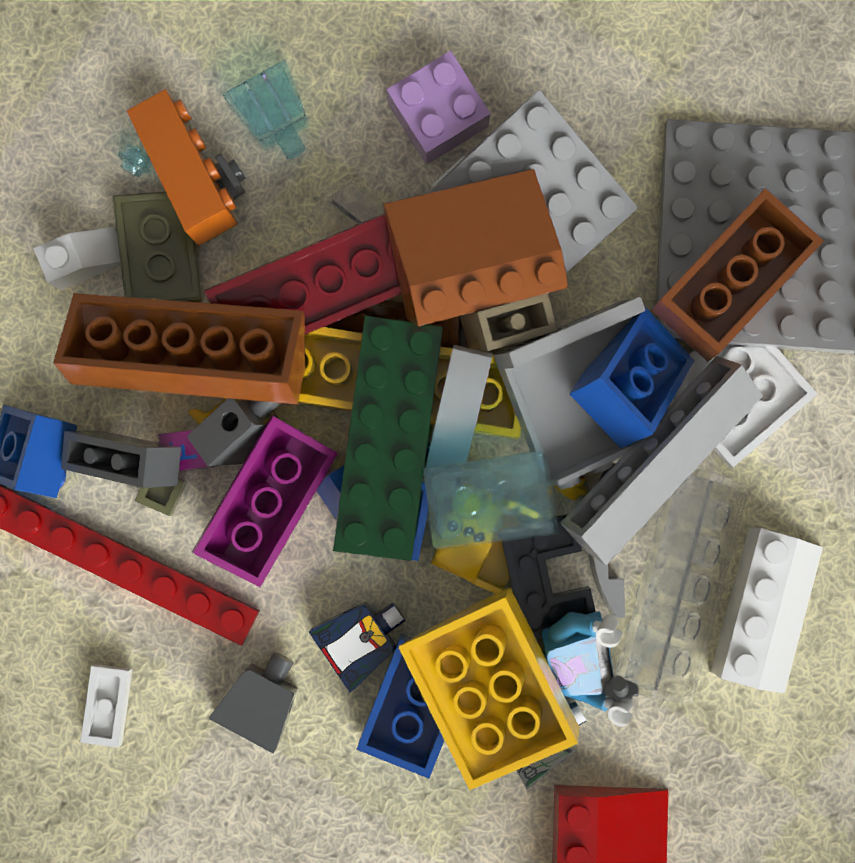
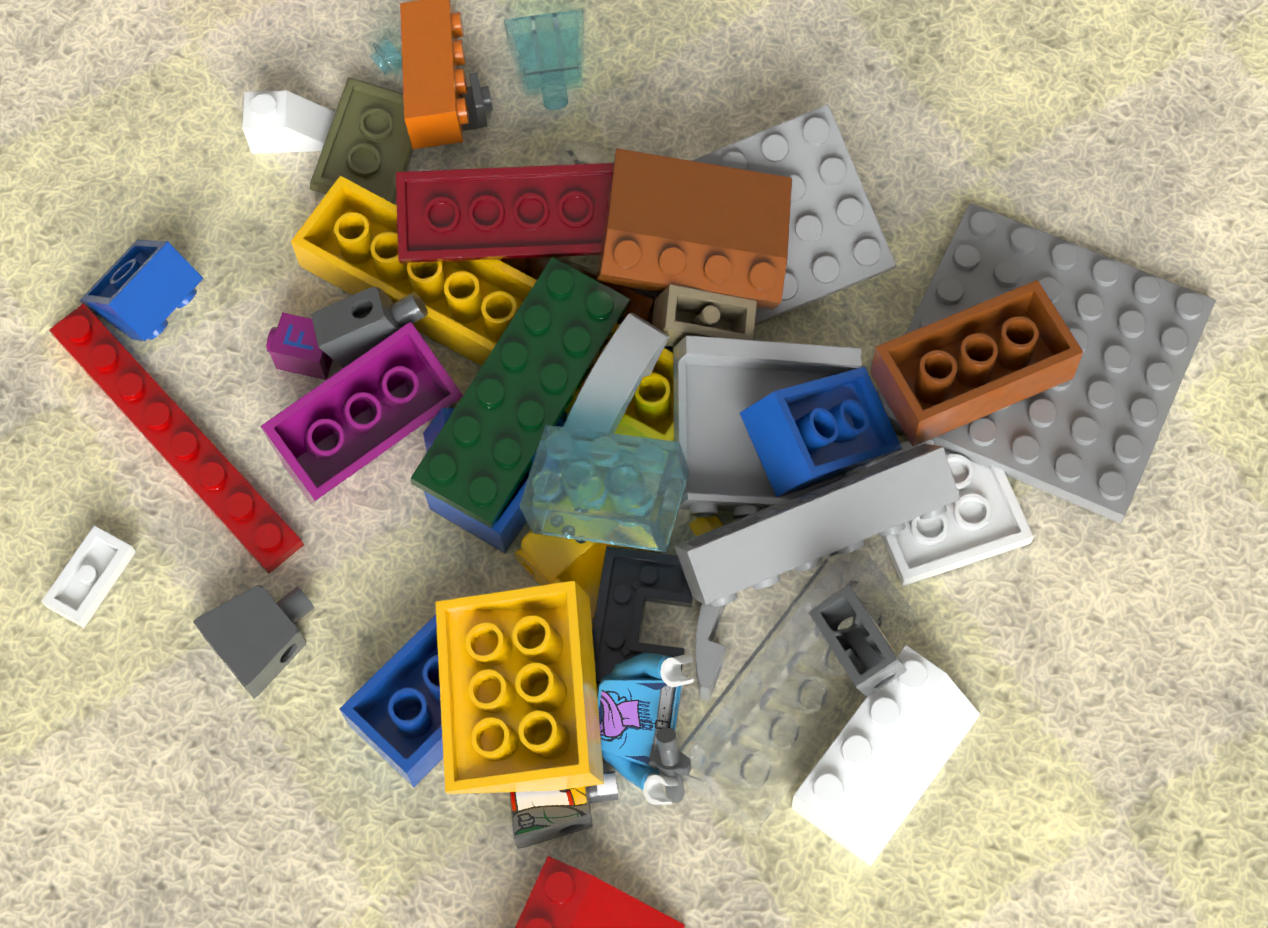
camera: 25 degrees right, 20 degrees down
dark orange slope [53,293,305,405] -> none
dark grey brick [61,431,181,488] -> none
olive plate [135,478,188,516] -> none
torso [309,602,406,692] -> none
lavender brick [386,51,491,165] -> none
none -> dark grey torso [808,585,907,696]

